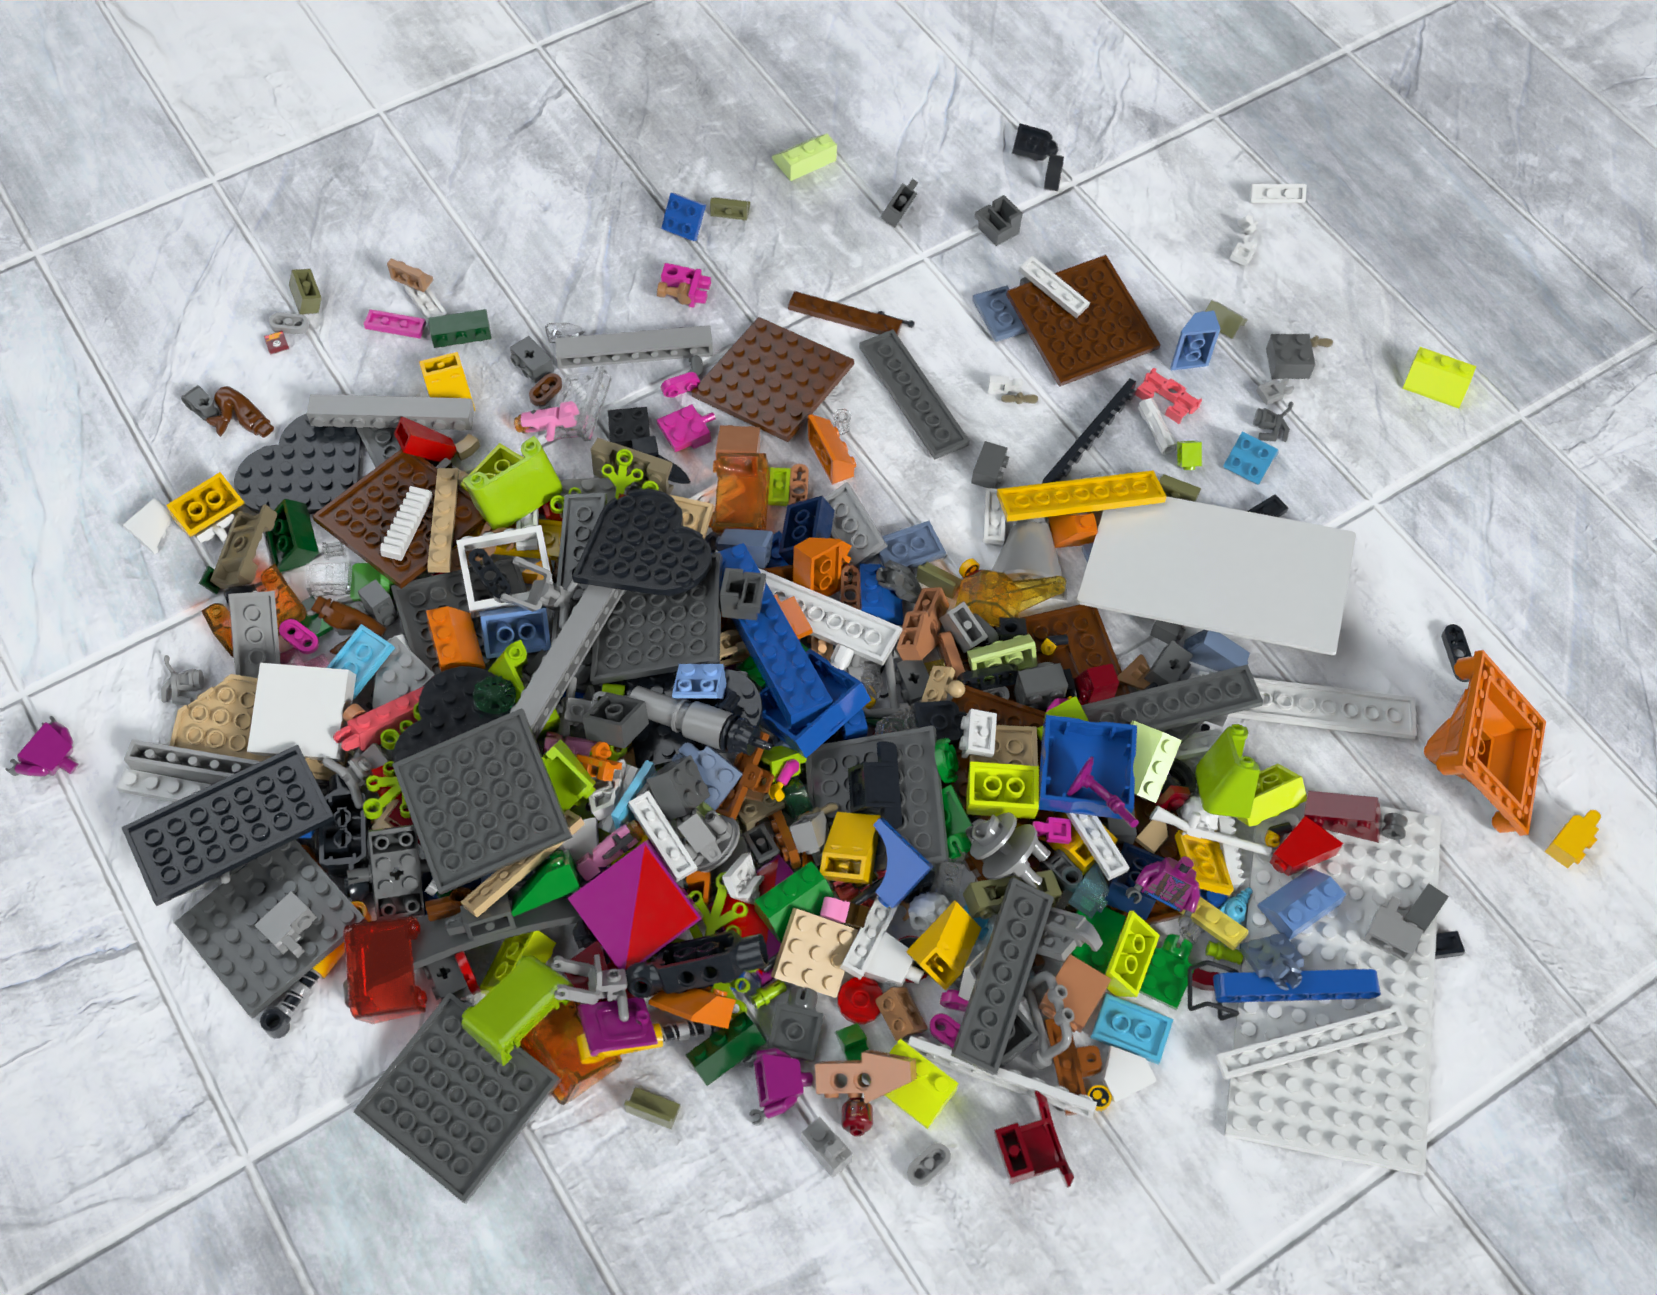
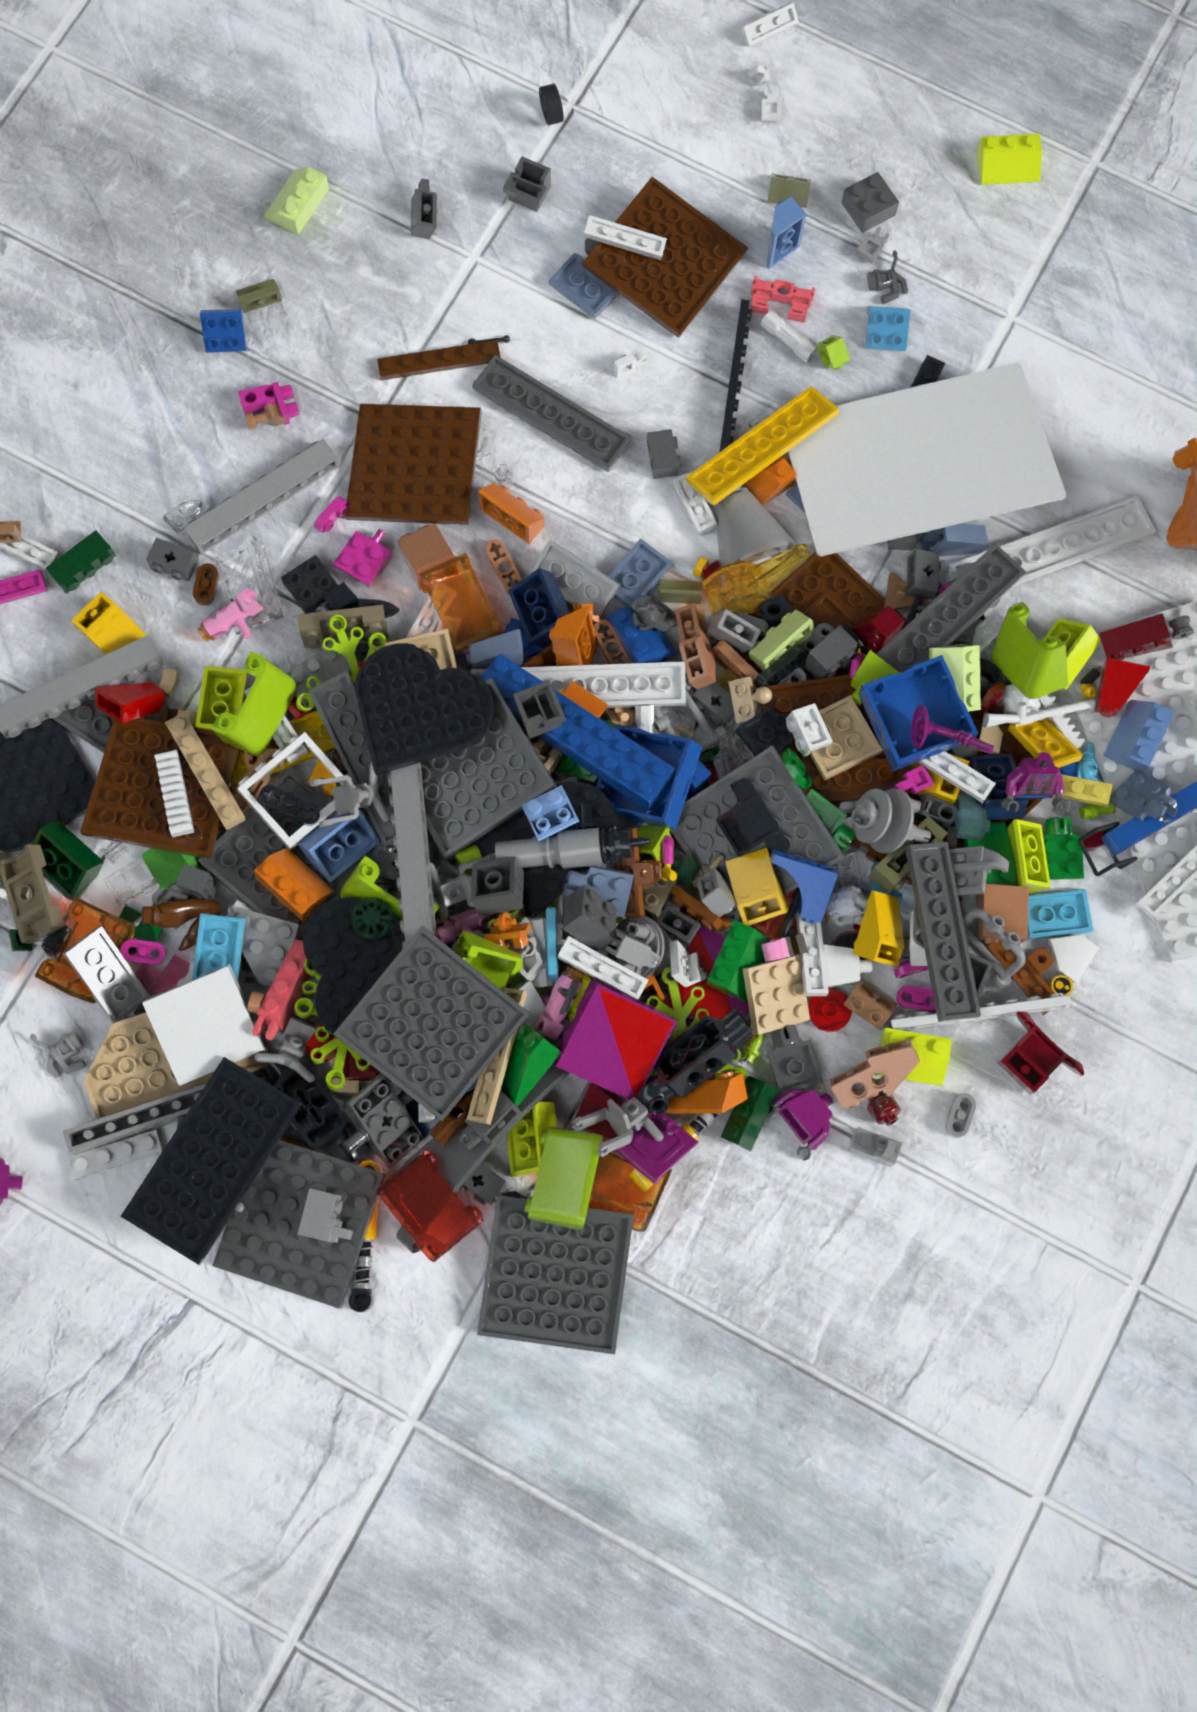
camera: 30 degrees left, 15 degrees up
red tile [454,951,481,995] -> none
black plate [572,920,597,949] -> none
olive panel [624,1087,681,1129] -> none
dark grey arm [687,355,703,376] -> none
lime plate [768,467,791,506] -> none
green slope [835,1023,869,1060] -> none
neon yellow slope [966,761,1039,819] -> none
dark tan piece [1001,392,1038,404] -> none
black plate [1012,123,1058,161] -> none
arm [1041,634,1068,655] -> none
olive panel [1159,474,1201,502] -> none
dark tan piece [1311,335,1333,347] -> none
black beam [1441,624,1472,682] -> none

